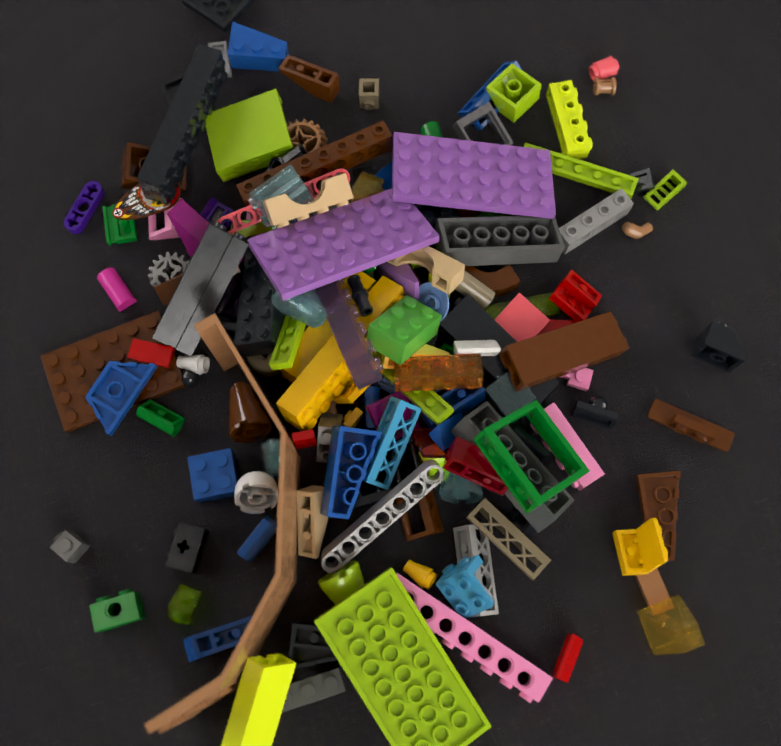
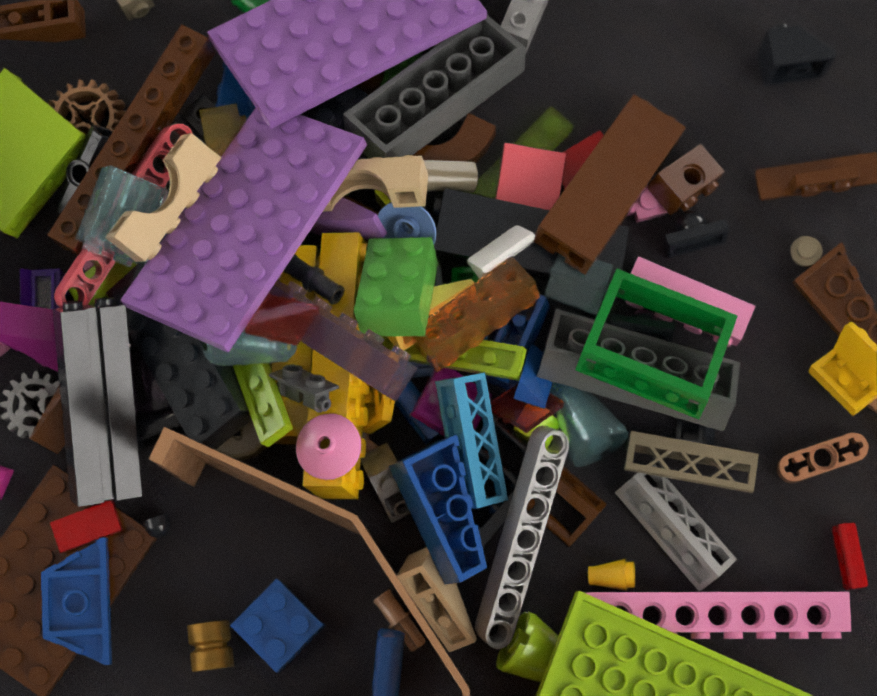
camera: 30 degrees left, 5 degrees up
green brick [136,399,185,437] -> none
white cone [176,354,210,375] -> none
reddish brown cone [229,382,273,443] -> none
white cylinder [234,471,278,514] -> none
clear light blue slope [261,439,280,476] -> none
red tile [292,429,317,450] -> none
yellow plate [343,407,364,428] -> none
dark azure bracket [436,554,494,619] -> none
dark red slope [442,437,508,496] -> none
red slope [548,269,602,322] -> none
none -> pearl gold wheel [187,620,234,672]
none -> clear red piece [245,294,319,346]
none -> dark grey hinge [269,364,339,413]
none -> bright pink dish [296,414,361,480]
none -> reddish brown brick [647,144,725,216]
none -> nougat beam [777,433,869,483]
none -> dark tan plate [790,236,823,267]

